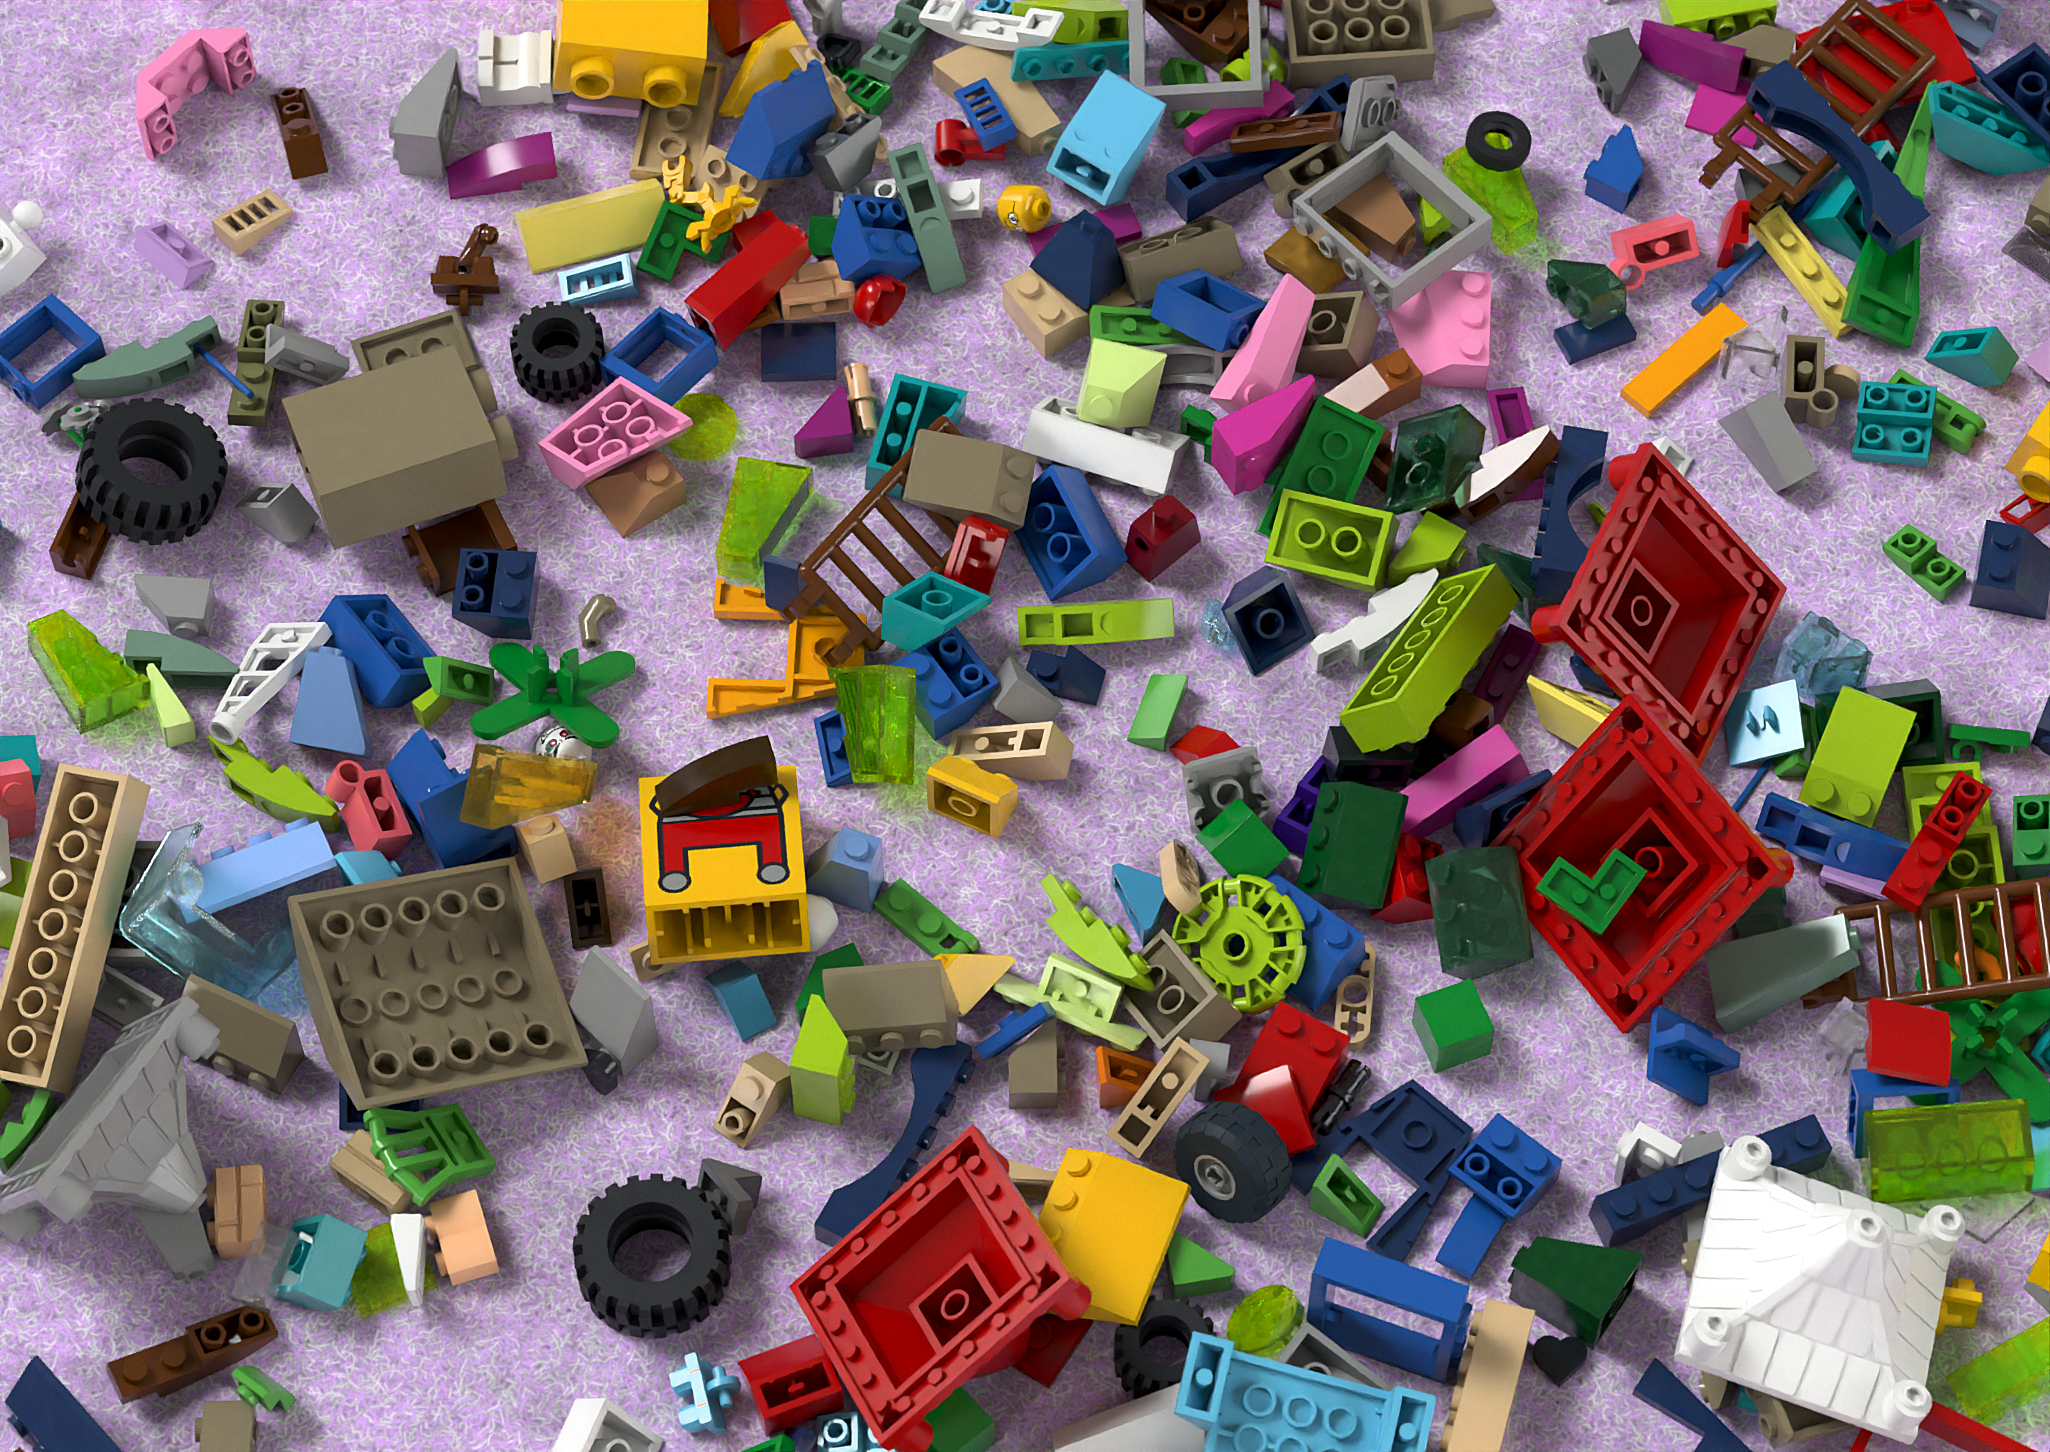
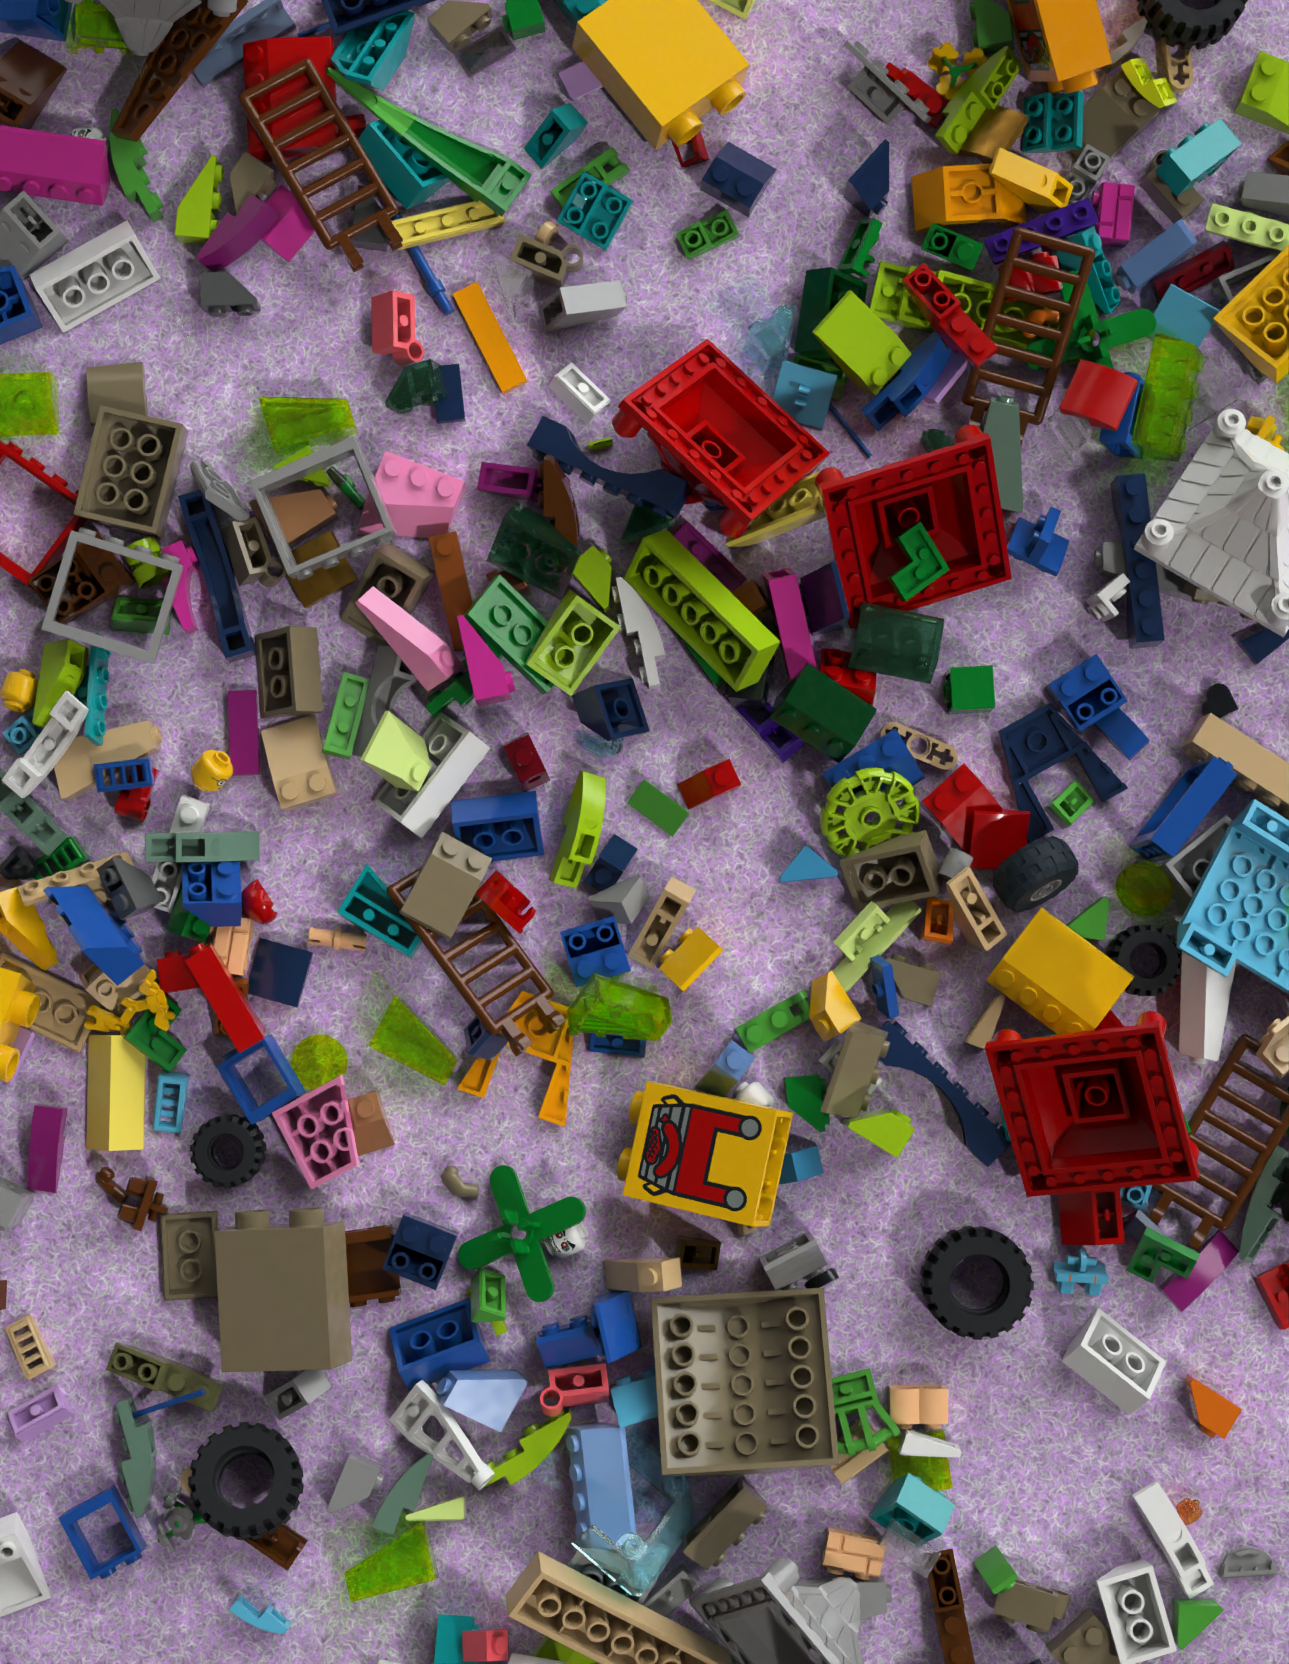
camera: 75 degrees left, 25 degrees up
light grey panel [265,323,349,385] -> none
clear yellow slope [459,743,598,830] -> none
dark brown slope [654,735,778,818] -> none
dark grey slope [697,1158,762,1236] -> none
tan slope [712,1051,791,1149] -> none
magenta slope [794,385,854,459] -> none
teal slope [881,571,991,652] -> none
dark blue slope [1029,209,1126,312] -> none
lime slope [1039,873,1156,992] -> none
medium azure slope [1045,69,1167,206] -> none
blue window [1150,268,1267,353] -> none
tan beam [1159,839,1202,915] -> none
light grey slope [1182,747,1270,834] -> none
green head [1195,797,1291,879] -> none
reddish brown tile [1229,111,1343,154] -> none
black pin [1309,1059,1372,1137] -> none
black tyre [1465,111,1532,172] -> none
dark green slope [1507,1236,1643,1350] -> none
blue slope [1583,124,1644,214] -> none
red slope [1717,200,1750,268] -> none
dark blue arch [1745,59,1931,256] -> none

